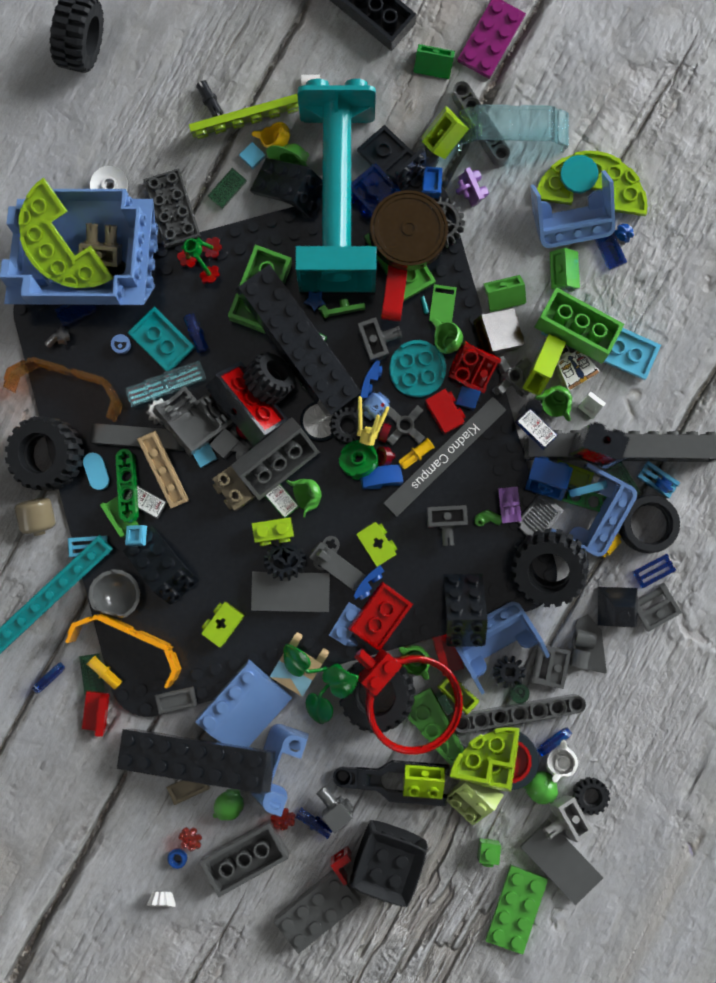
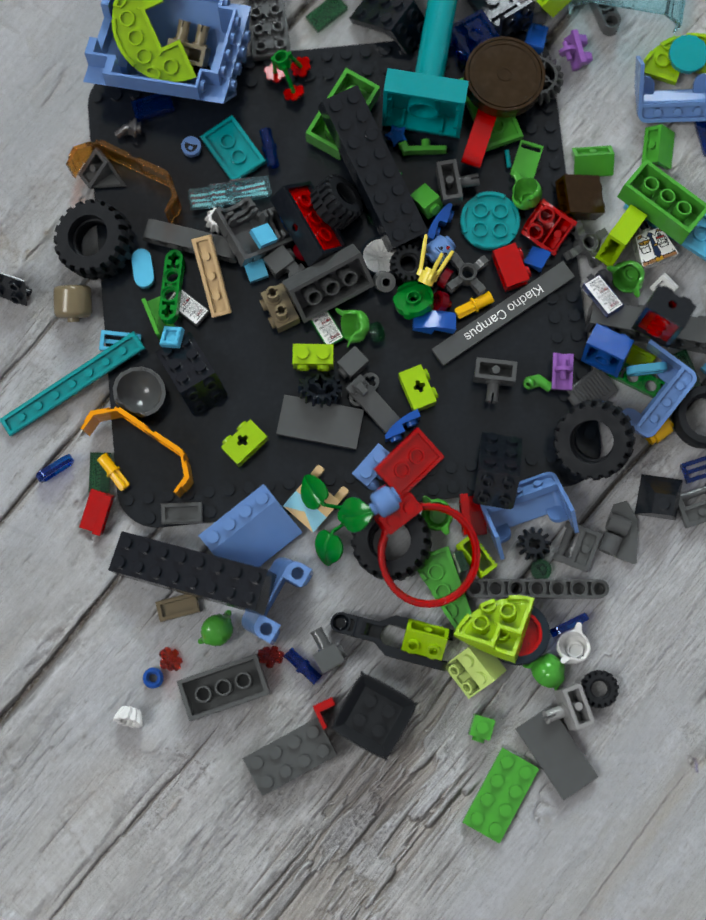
camera: 15 degrees right, 5 degrees down
none -> dark grey slope [78,147,126,189]
none -> medium azure tile [249,223,278,249]
none -> dark grey brick [337,346,369,381]
none -> medium blue head [368,486,401,518]
none -> clear green tile [369,321,385,343]
none -> dark grey brick [373,271,396,292]
none -> bright green brick [411,183,444,220]

